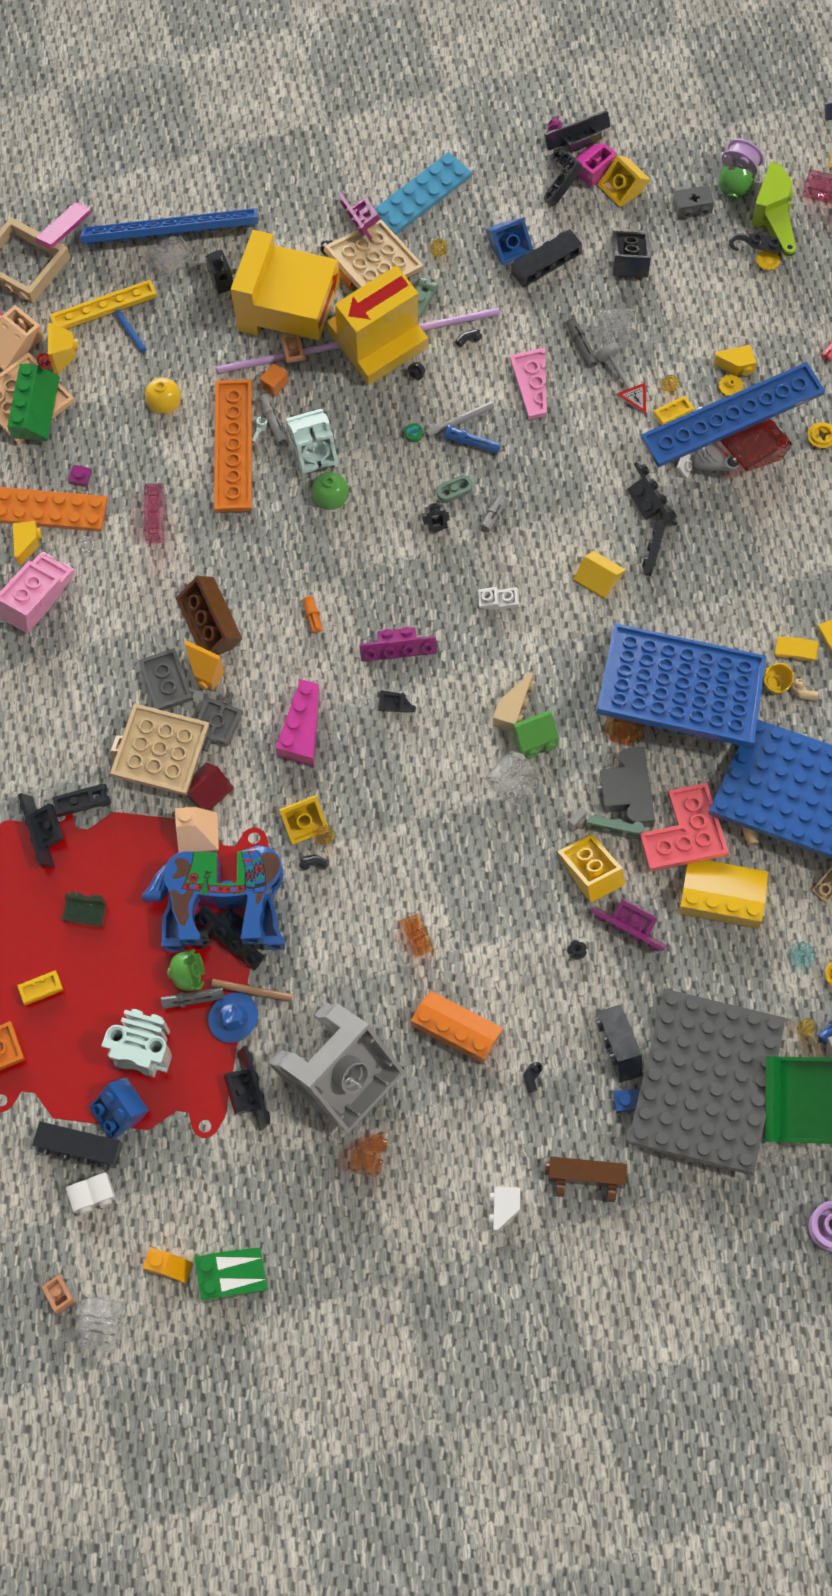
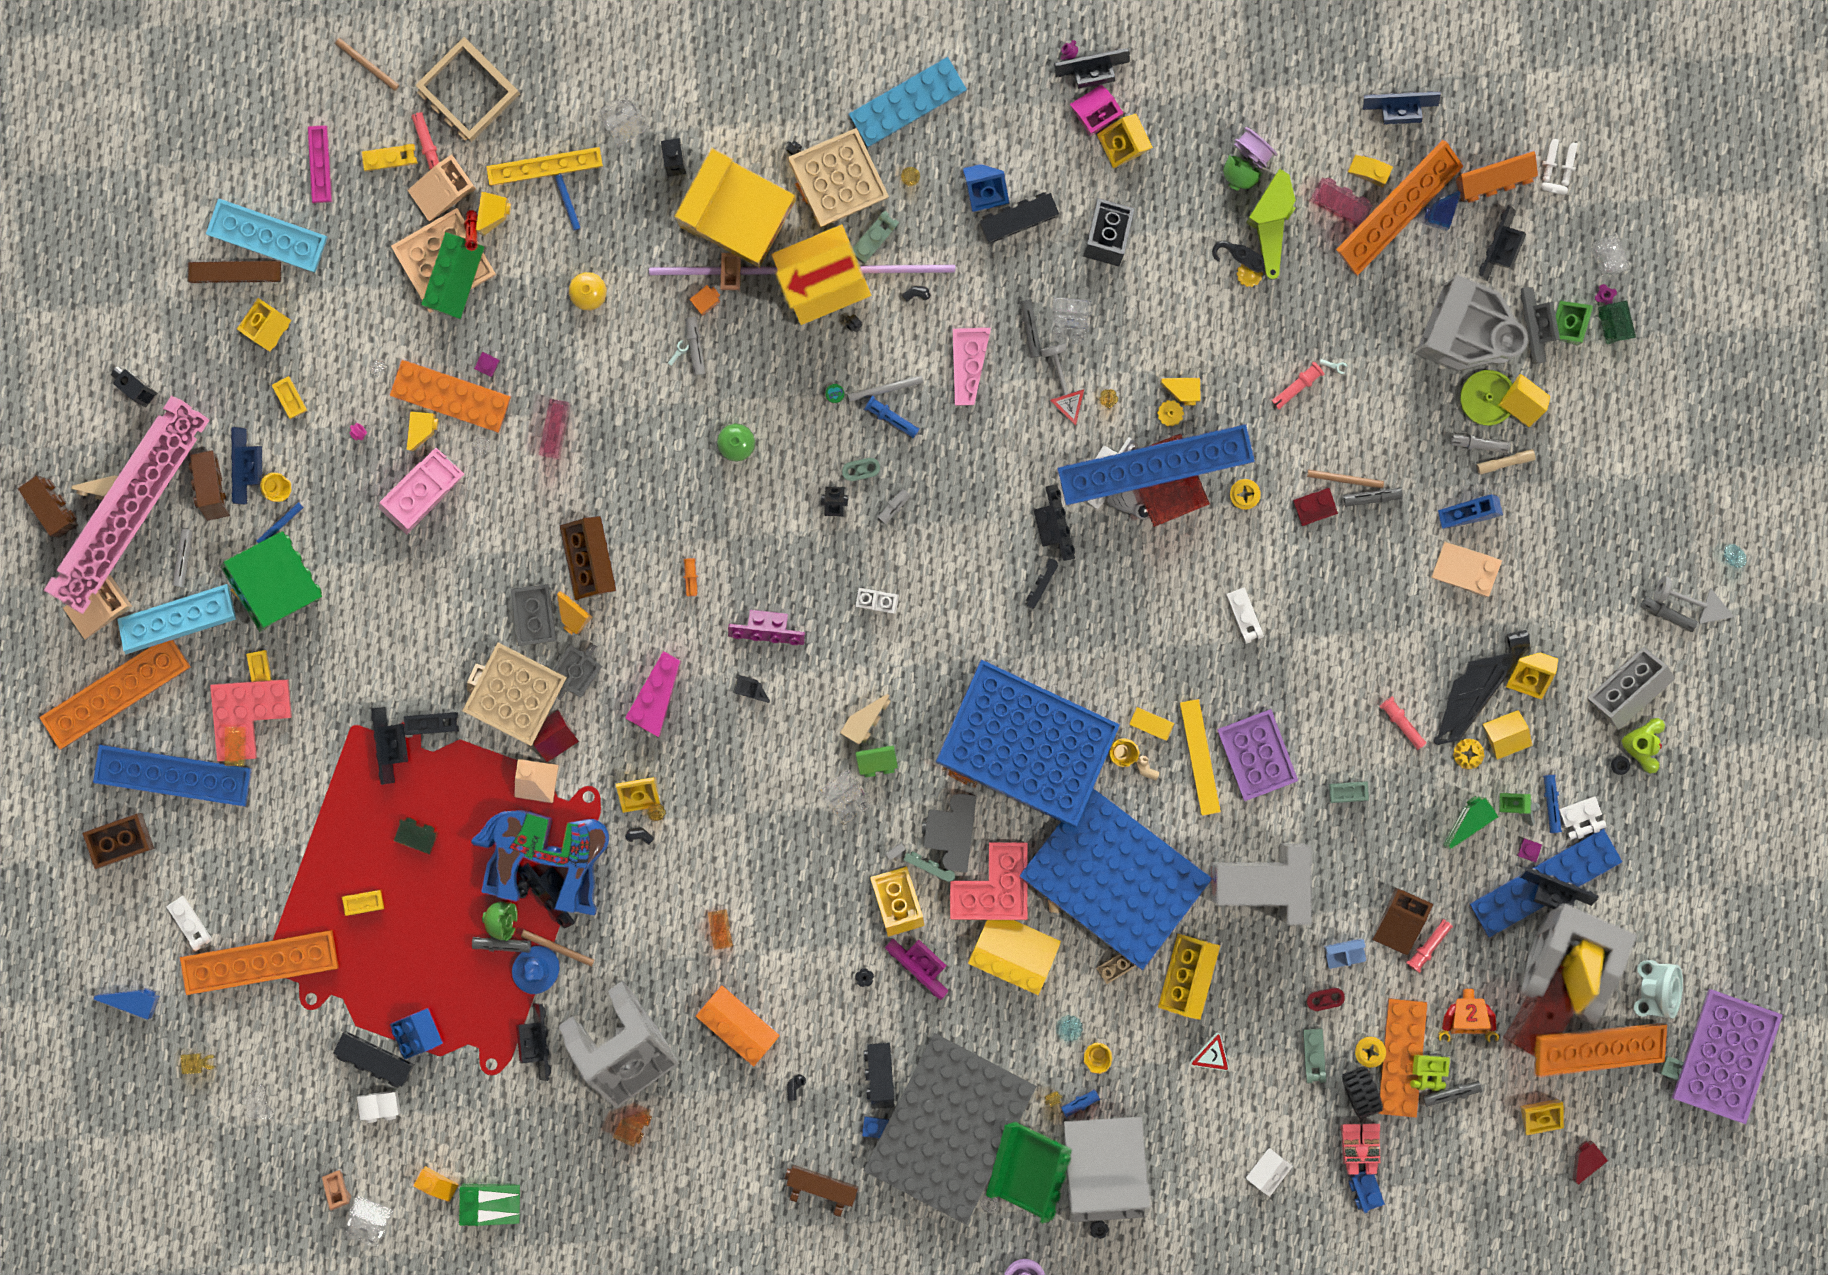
camera: 10 degrees right, 20 degrees up
tile [36,202,90,249] -> none
blue plate [80,208,258,245] -> none
light aqua piece [101,1009,172,1078] -> none
orange plate [214,379,252,513] -> none
light aqua piece [286,409,339,476] -> none
magenta bracket [338,192,381,240] -> none
white slope [489,1187,520,1233] -> none
black beam [544,148,583,206] -> none
yellow slope [573,551,626,599] -> none
yellow plate [653,395,695,426] -> none
dark grey brick [673,185,714,219] -> none

